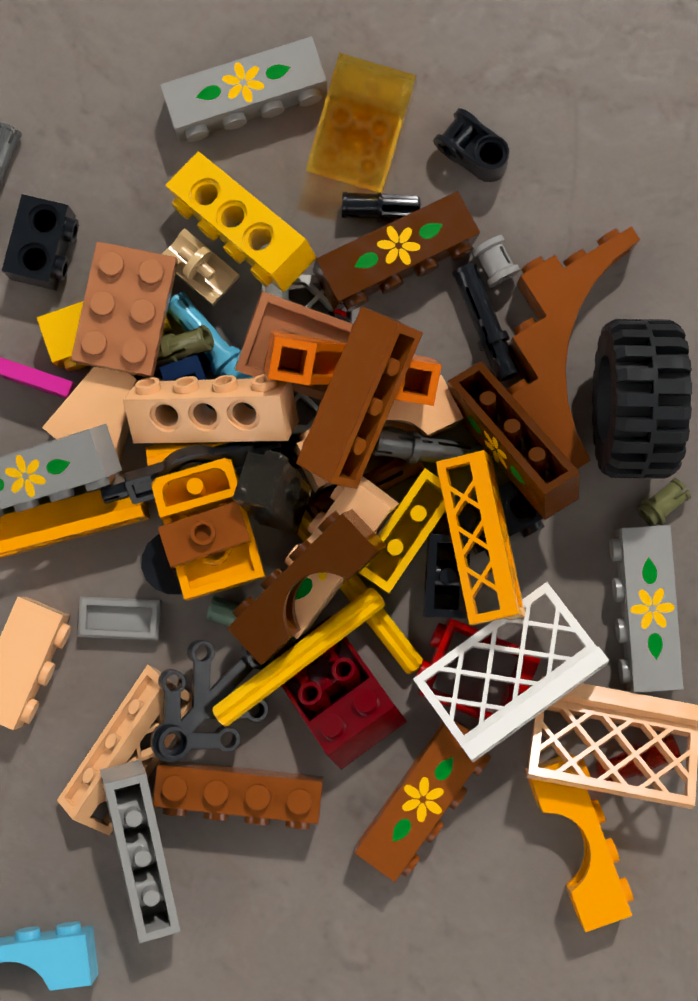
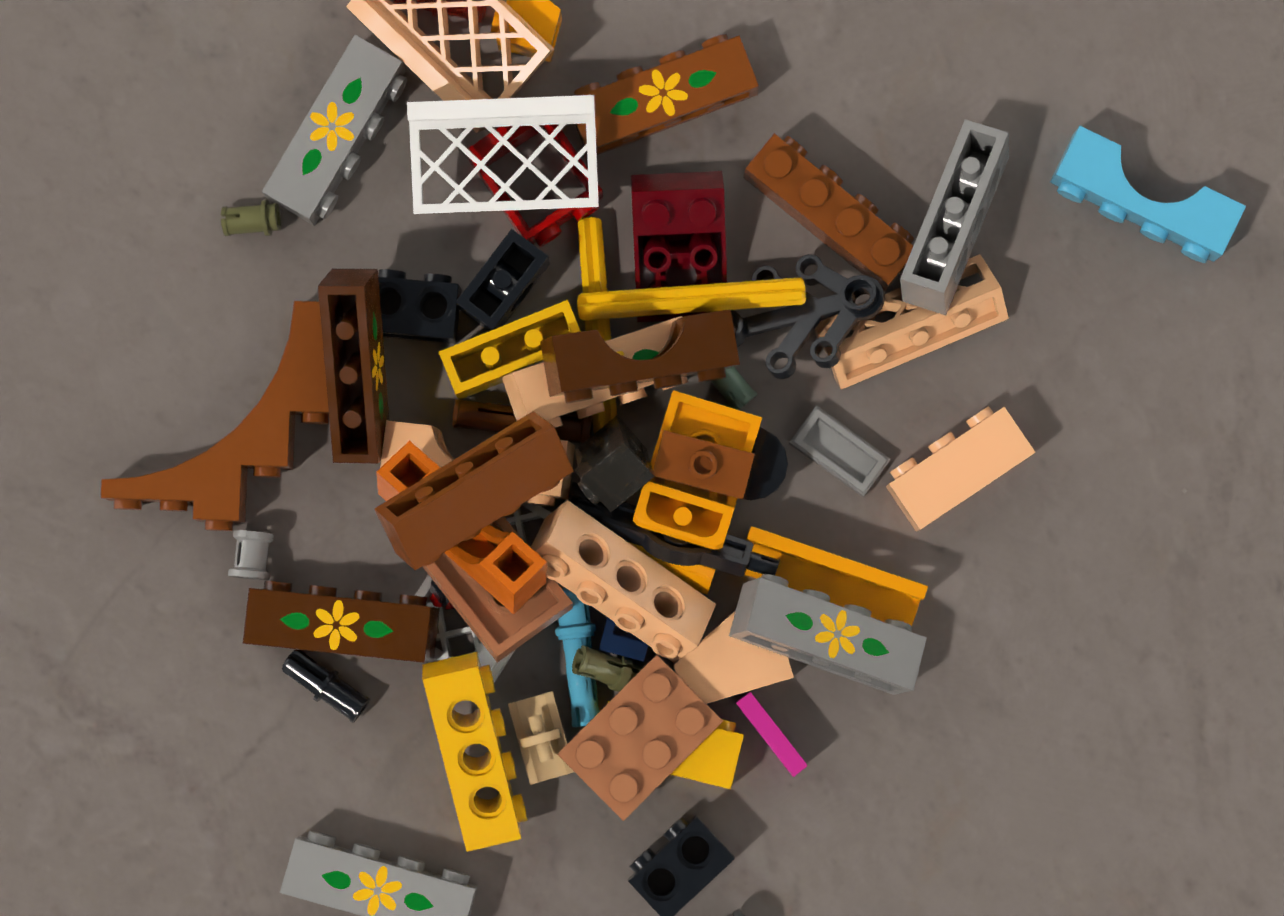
camera: 145 degrees left, 0 degrees up
clear yellow slope [305,53,417,194] -> none
dark grey pin [372,430,487,468] -> none
black piece [433,108,509,182] -> none
light orange fence [436,450,526,625] -> none
black pin [452,263,520,382] -> none
black tyre [592,319,692,479] -> none

